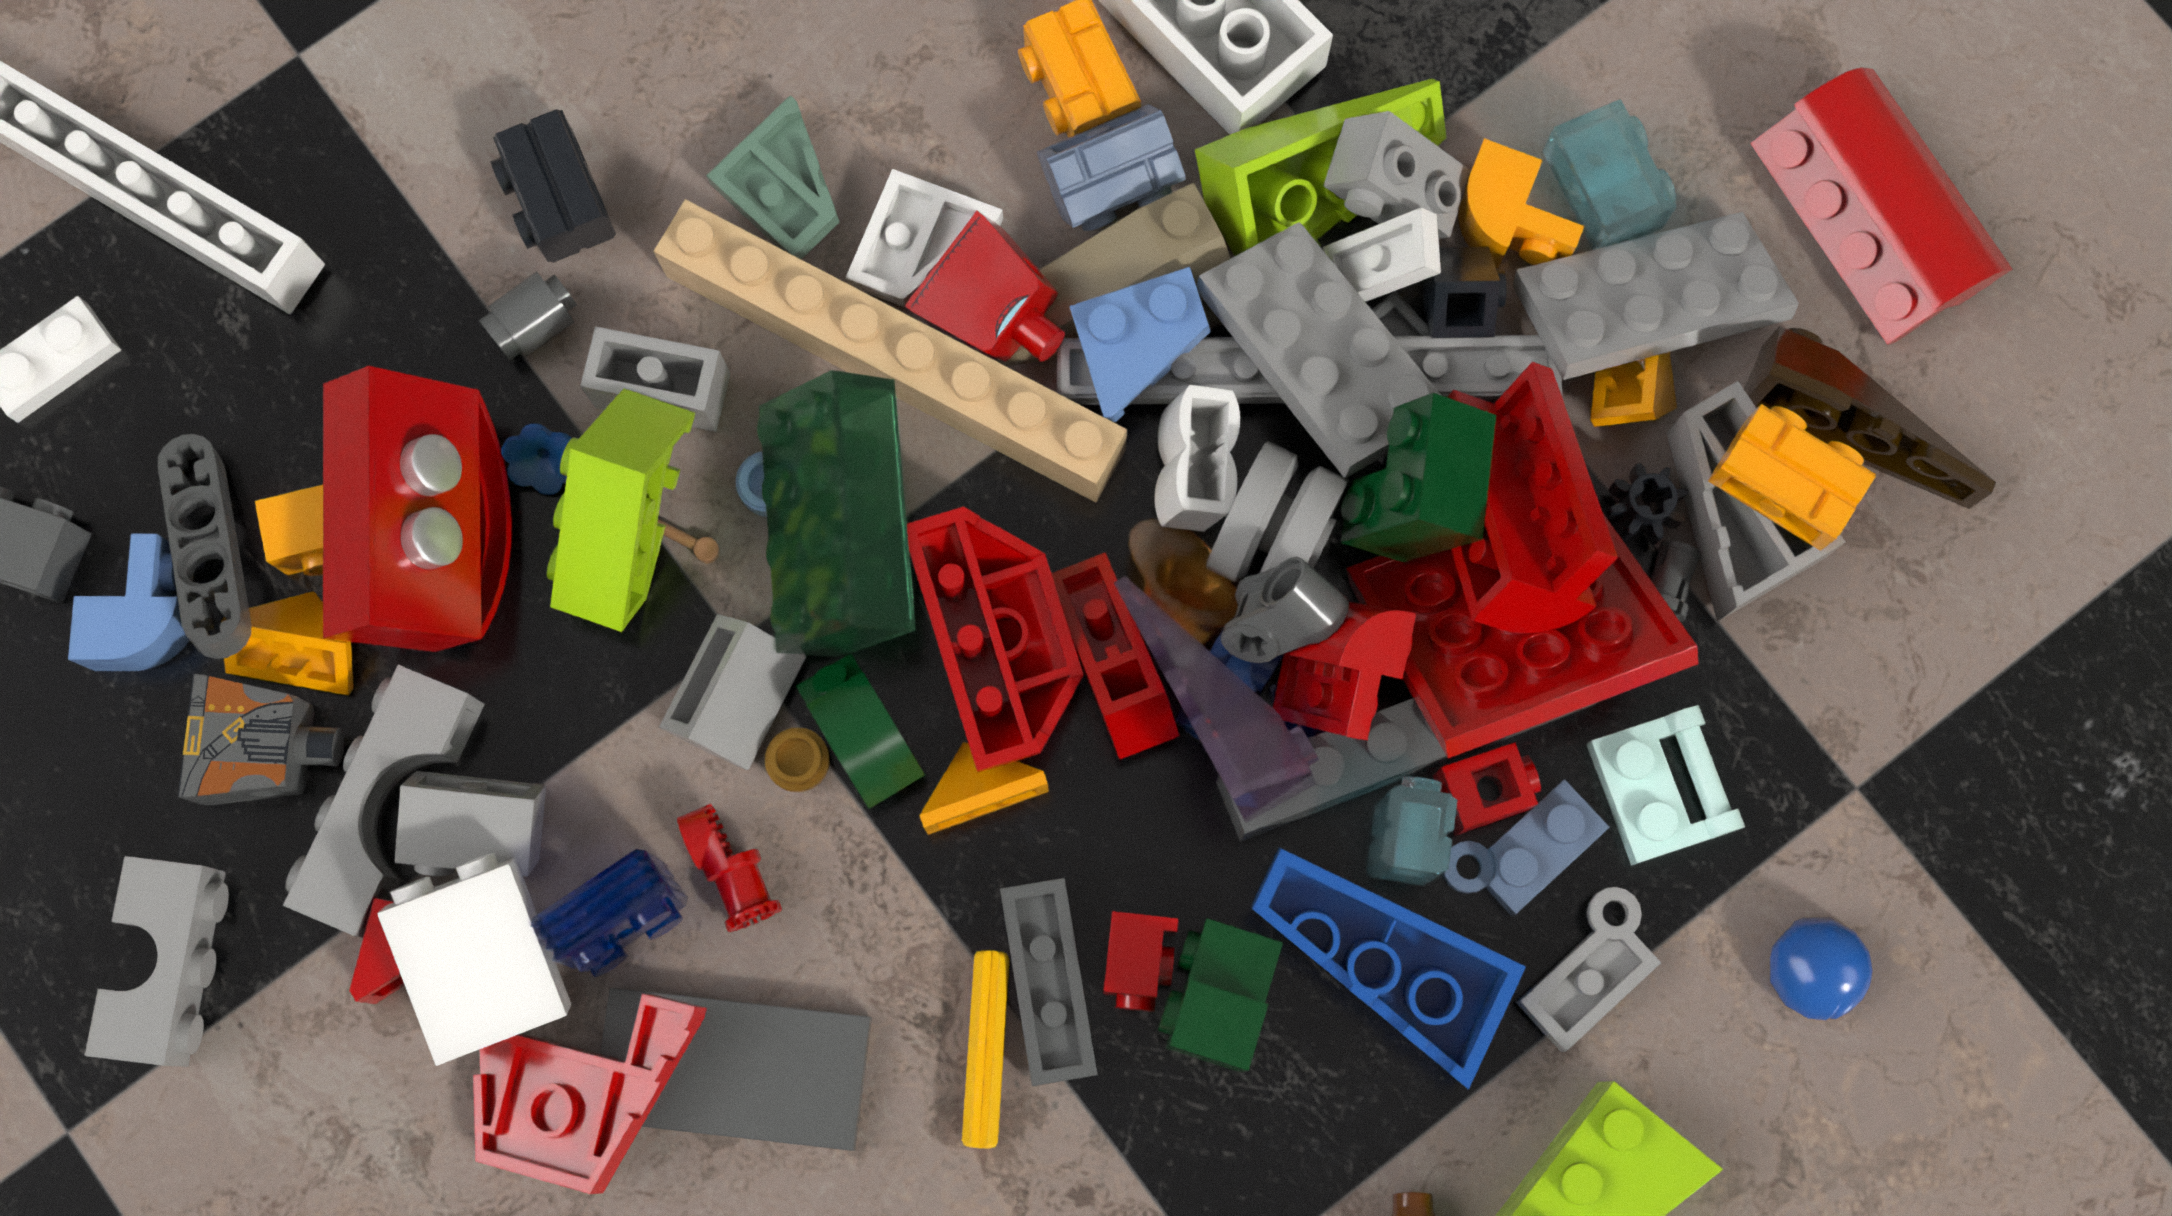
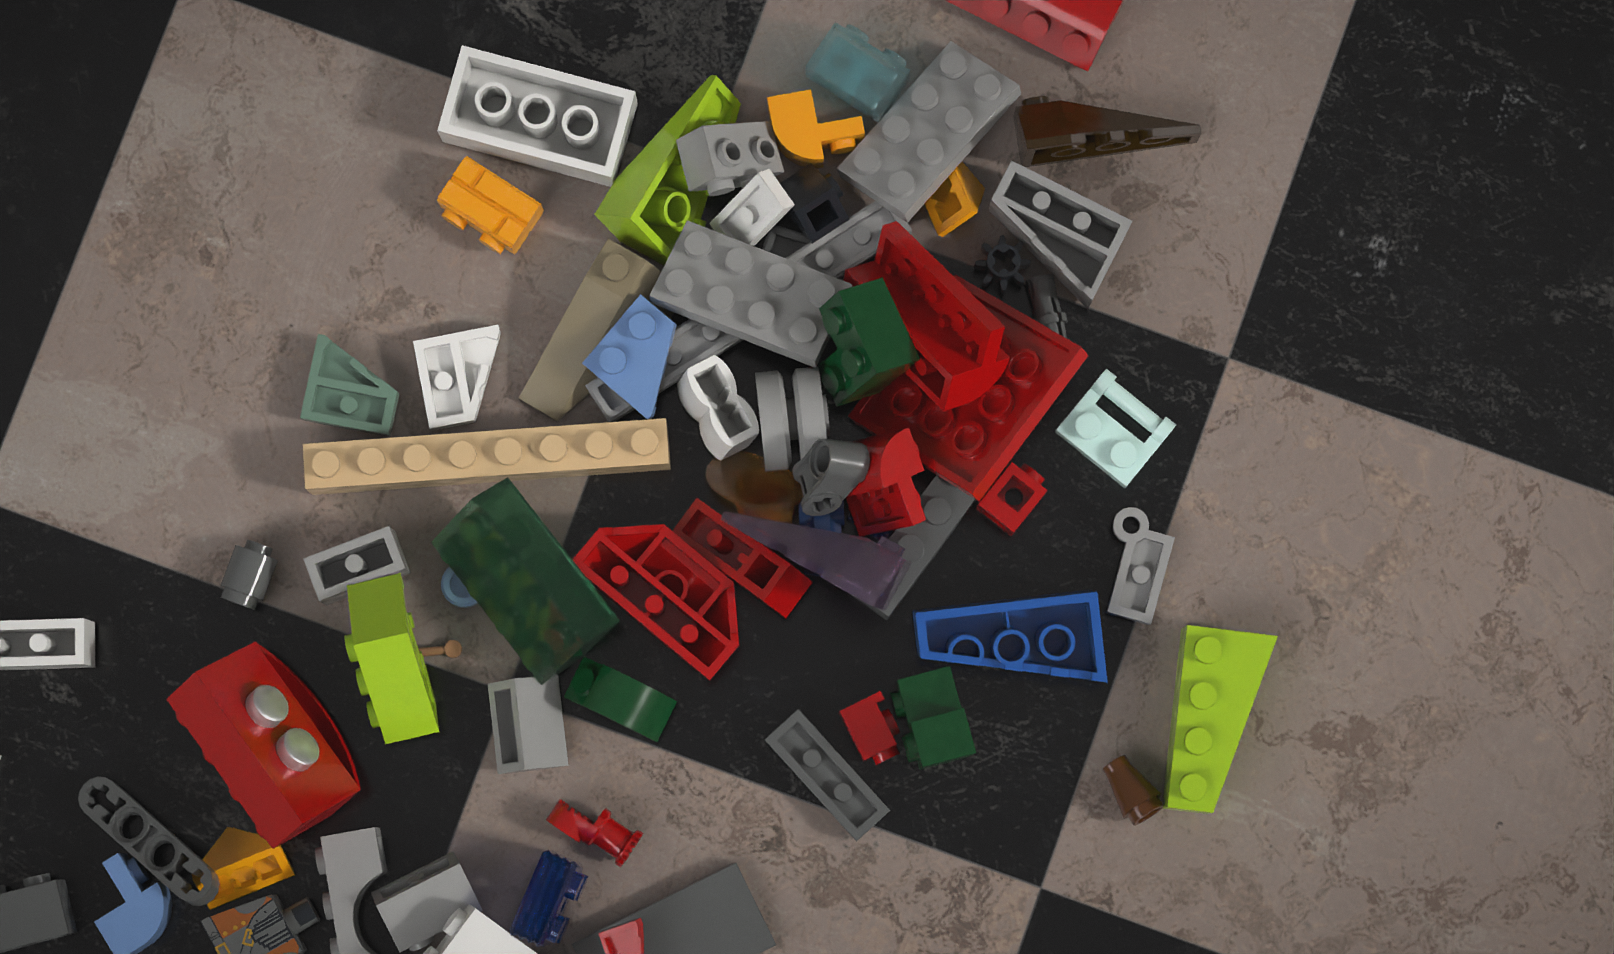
camera: 35 degrees left, 5 degrees up
light orange brick [255,485,323,576] -> none
black brick [490,109,616,263] -> none
blue plant [501,424,571,495] -> none
pearl gold plate [765,728,830,792] -> none
red torso [905,211,1065,362] -> none
light orange slope [919,742,1049,835] -> none
yellow axle [962,950,1010,1149] -> none
sand blue brick [1037,104,1186,231] -> none
clear light blue brick [1366,777,1458,886] -> none
sand blue hinge [1441,779,1610,916] -> none
light orange brick [1708,404,1876,551] -> none
blue hair [1770,917,1873,1020] -> none

